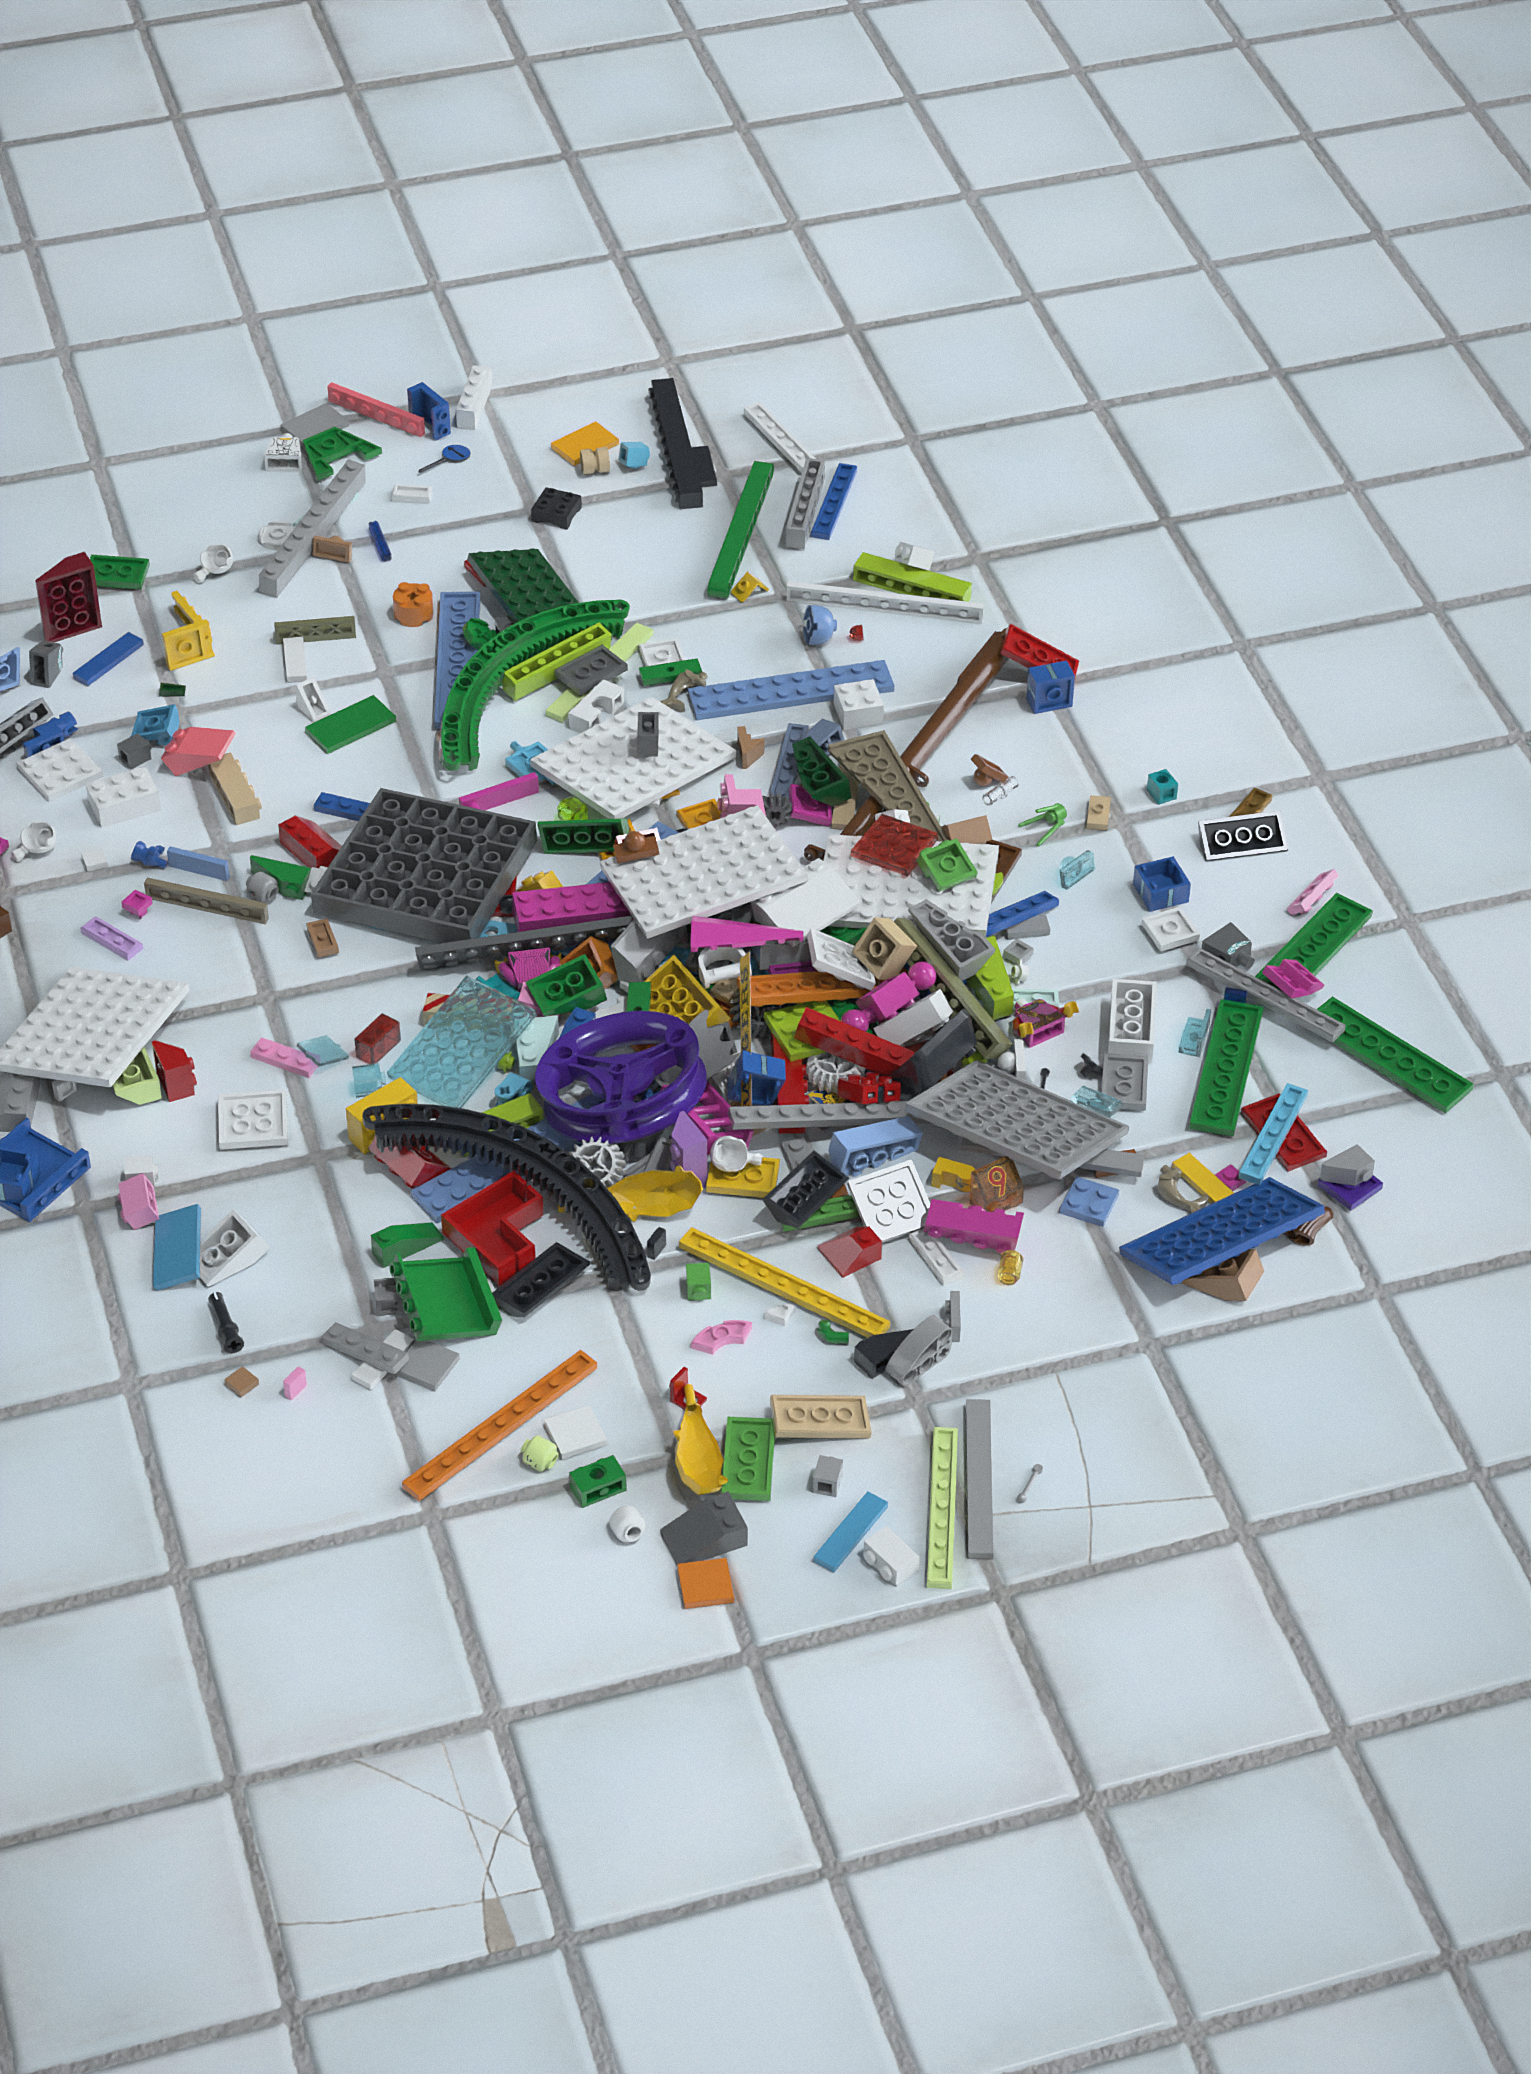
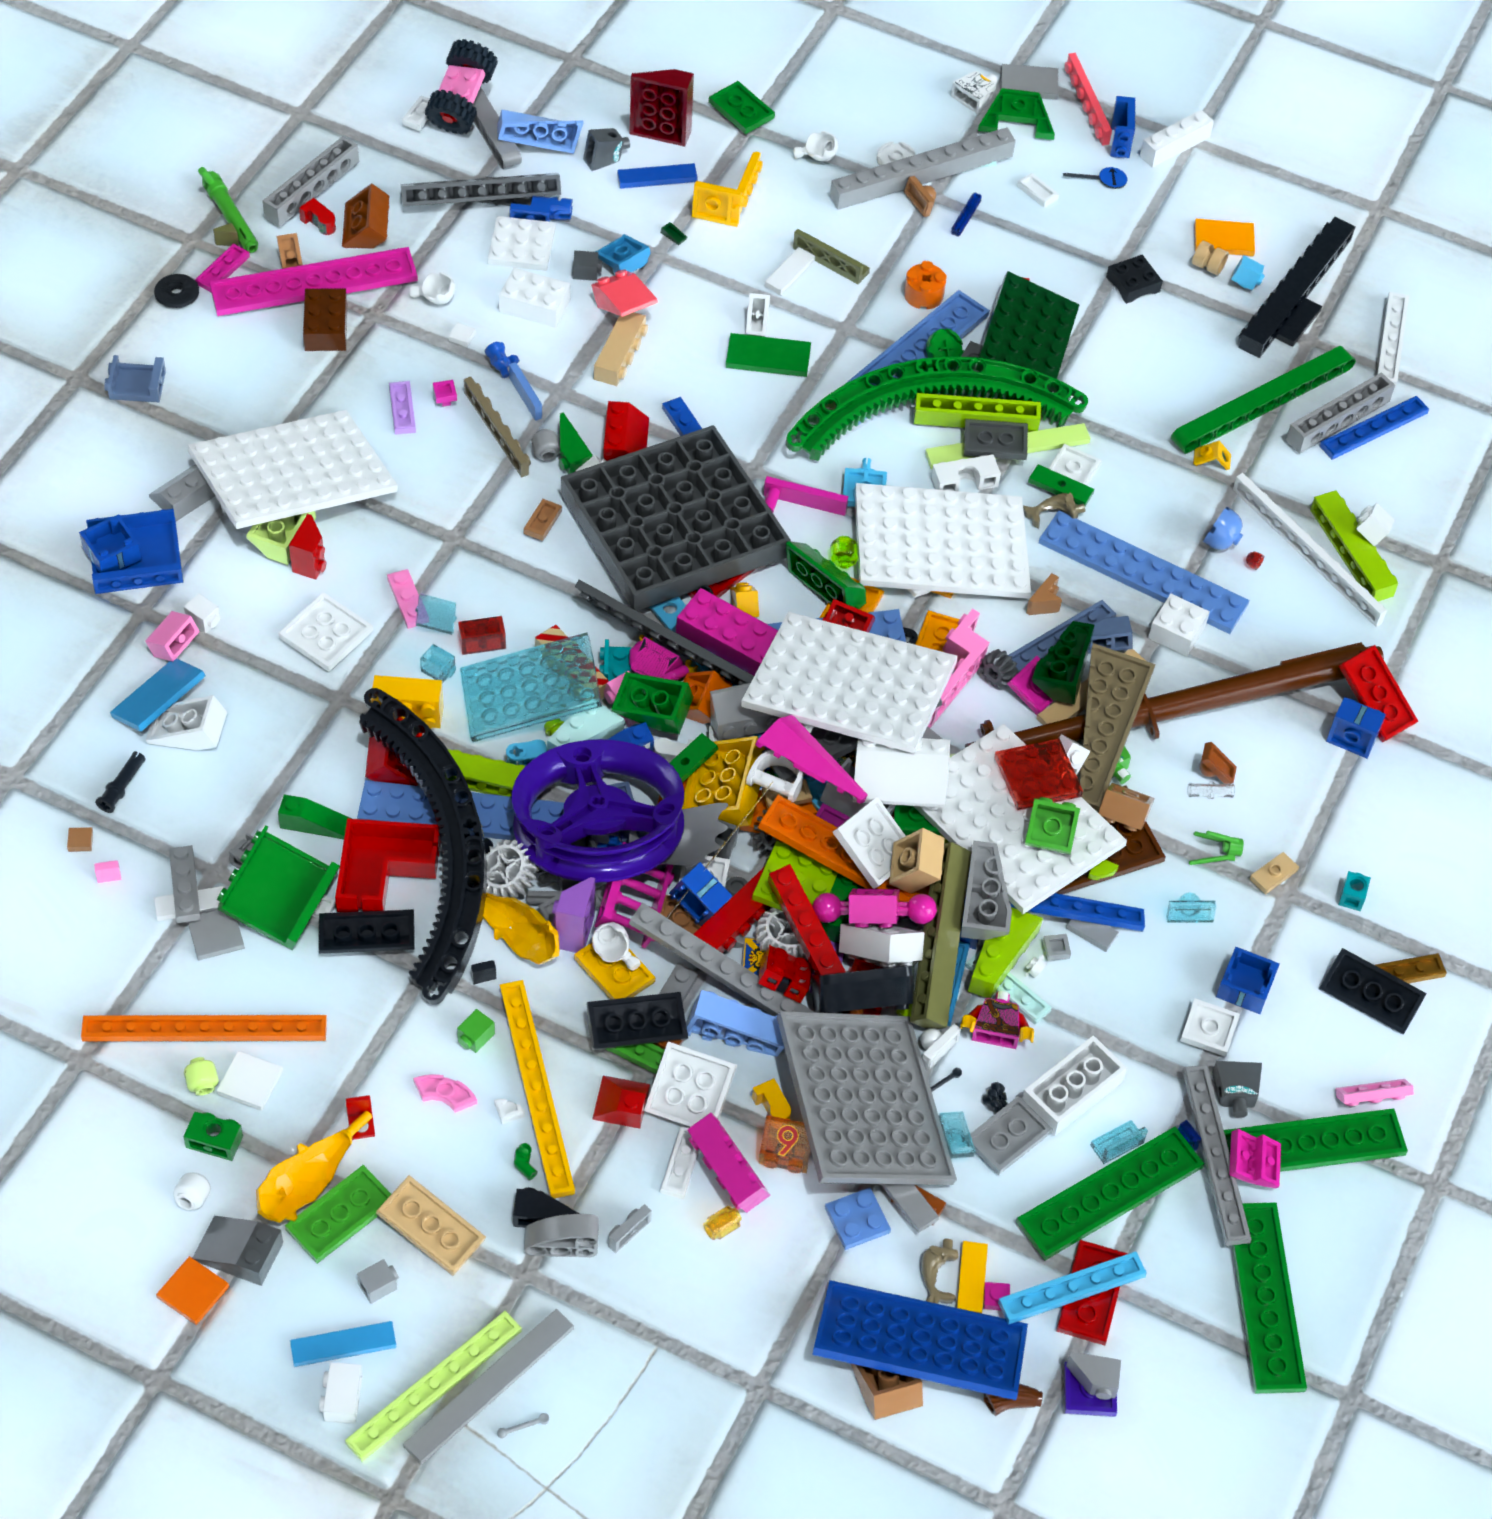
camera: 40 degrees right, 10 degrees up
dark orange tile [613,831,660,863] -> none
dark grey brick [637,712,659,757] -> none

